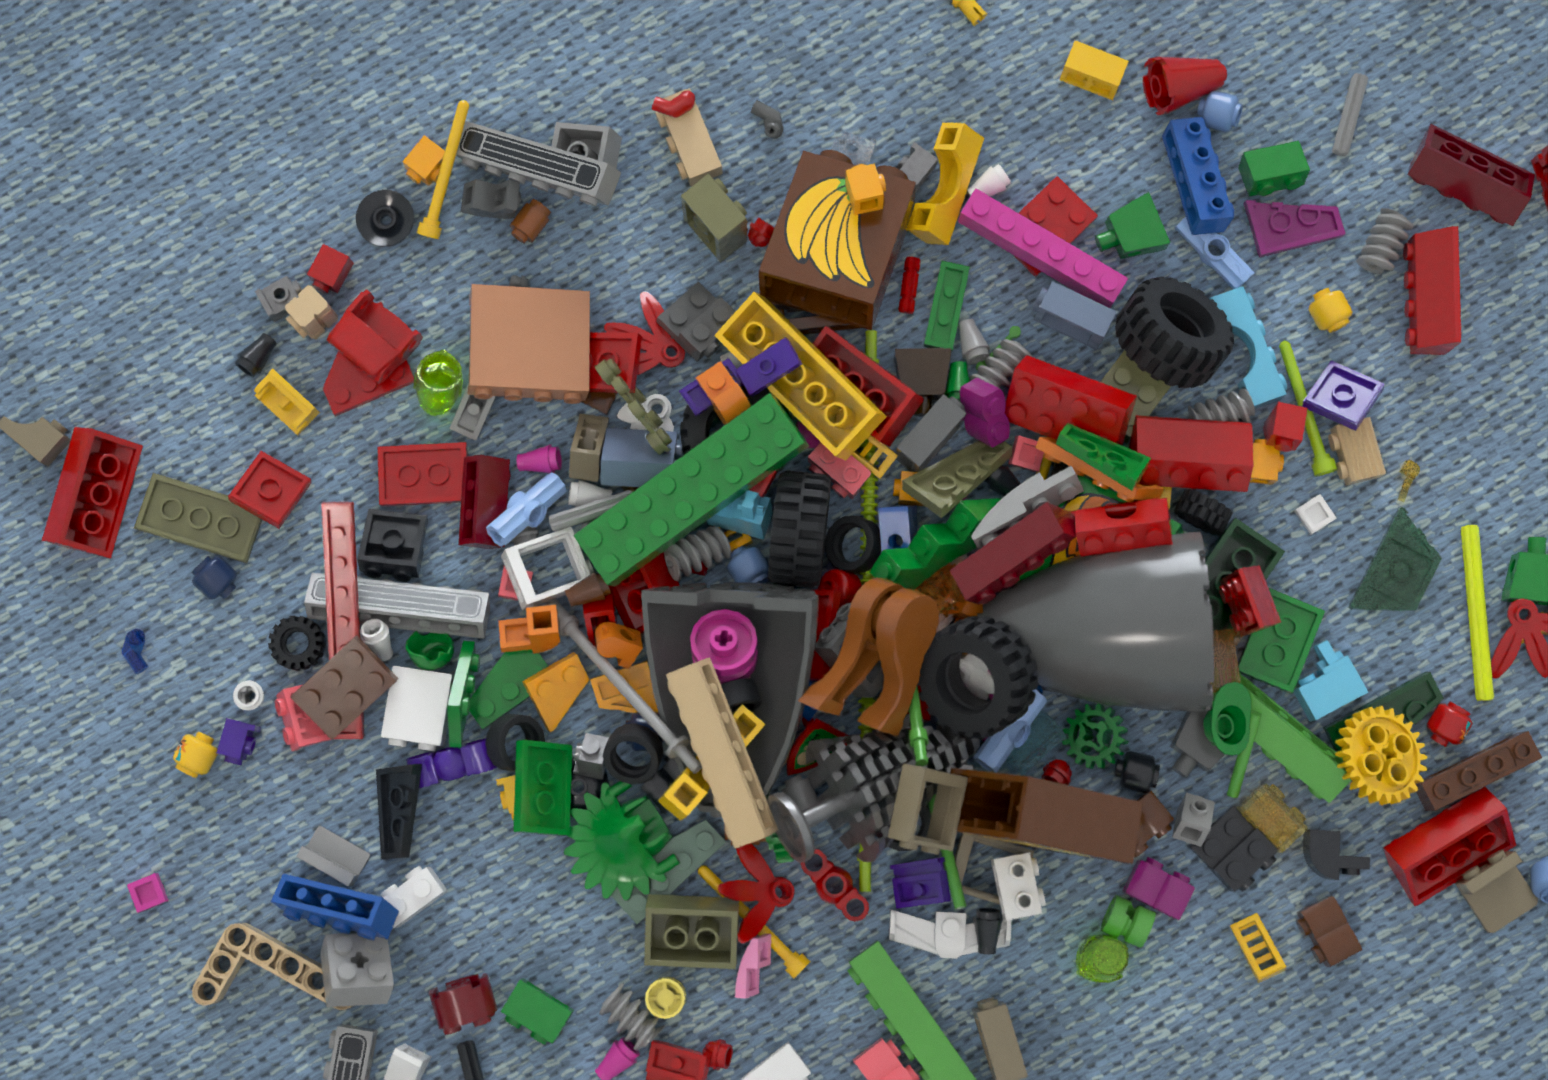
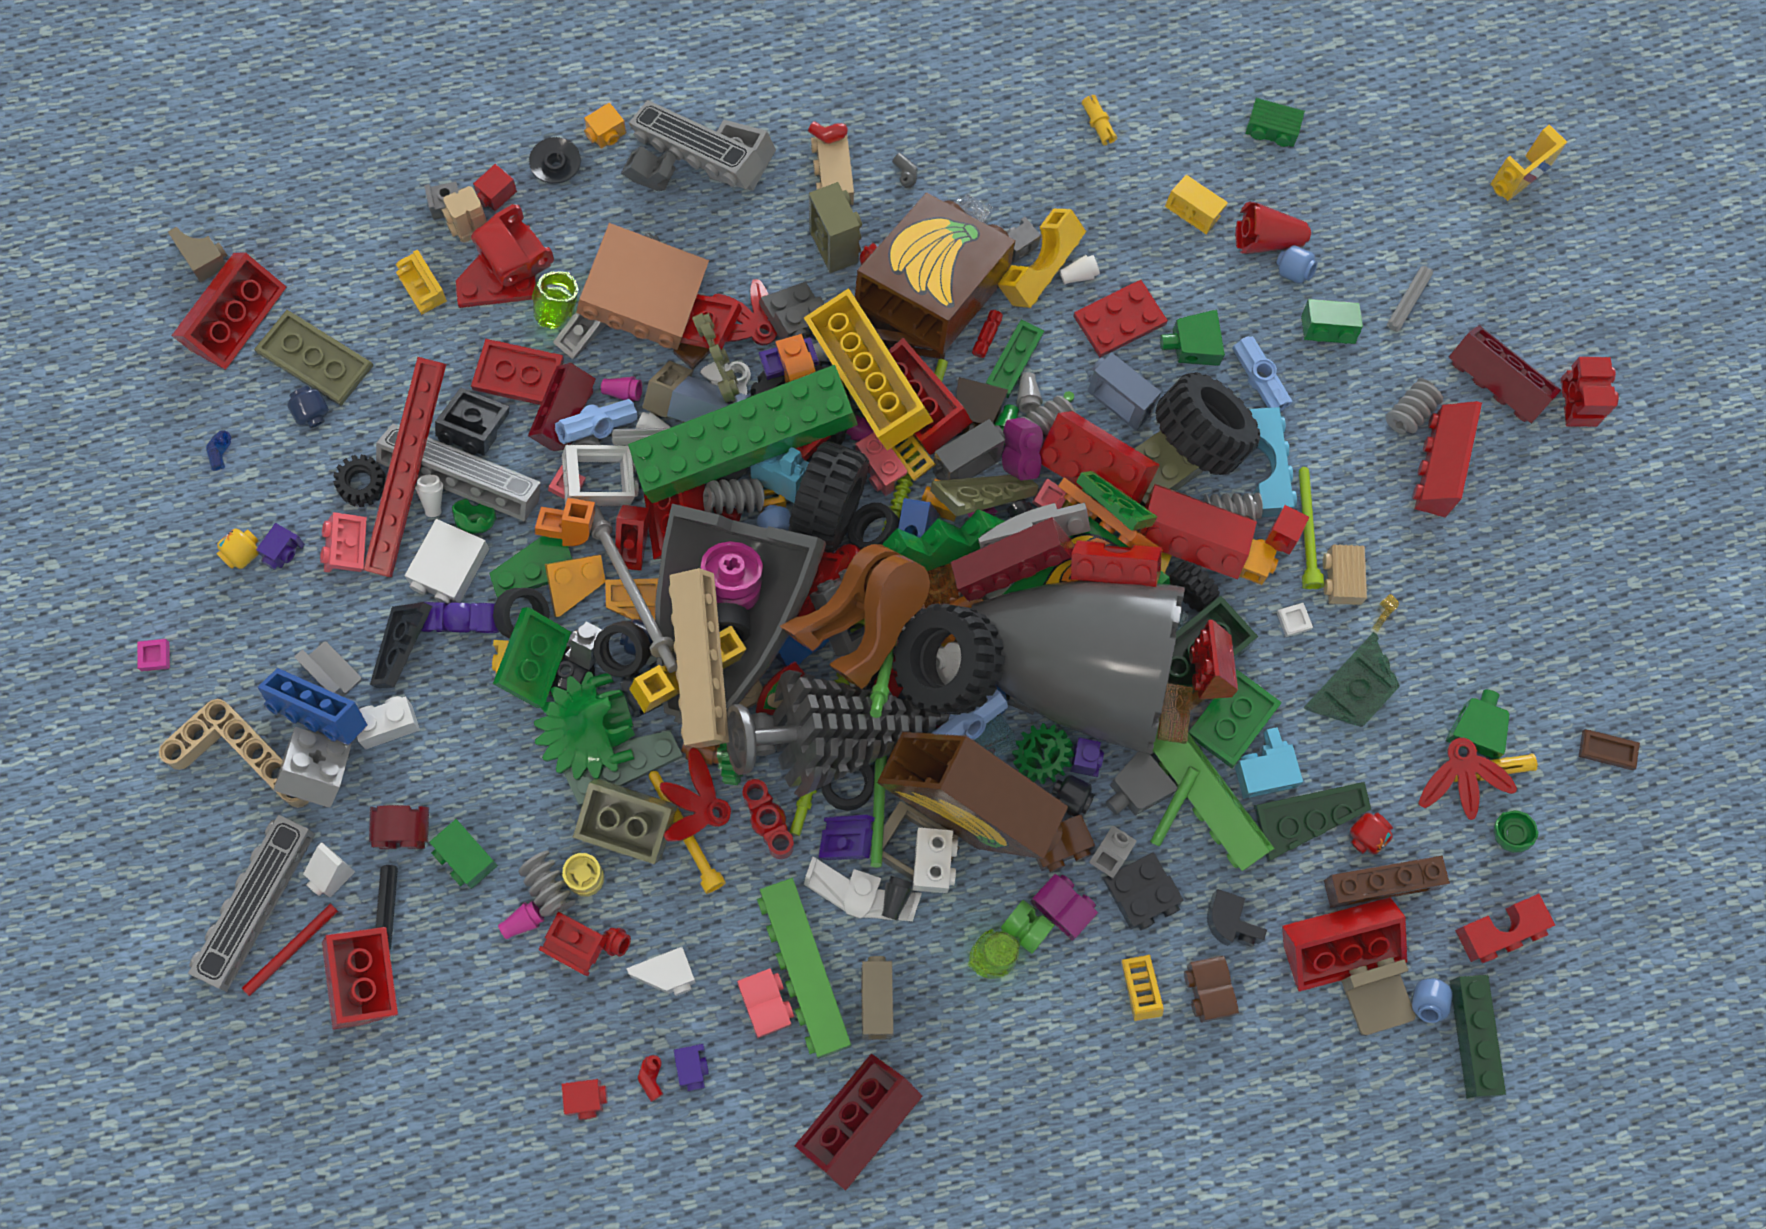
camera: 10 degrees right, 10 degrees down
red plate [228,451,312,529] -> none
white cone [233,680,264,711] -> none
black cone [235,333,277,377] -> none
reddish brown plate [290,635,399,740] -> none
yellow piece [417,100,469,239] -> none
green wing [447,640,480,748] -> none
dark orange brick [509,199,551,244] -> none
reddish brown cone [565,572,612,607] -> none
orange leg [595,622,643,669] -> none
bright pink slope [735,934,771,999] -> none
dark purple plate [736,338,802,396] -> none
light orange brick [845,163,886,215] -> none
dark tan window [888,763,968,855] -> none
dark pink brick [958,188,1128,308] -> none
blue brick [1162,117,1234,235] -> none
green piece [1203,682,1251,756] -> none
clear yellow brick [1236,783,1308,853] -> none
magenta wing [1243,200,1345,258] -> none
plate [1302,360,1385,431] -> none
yellow head [1308,288,1353,333] -> none
yellow gear [1335,706,1427,805] -> none
neon yellow axle [1461,525,1494,701] -> none
none -> dark purple brick [1070,738,1104,777]

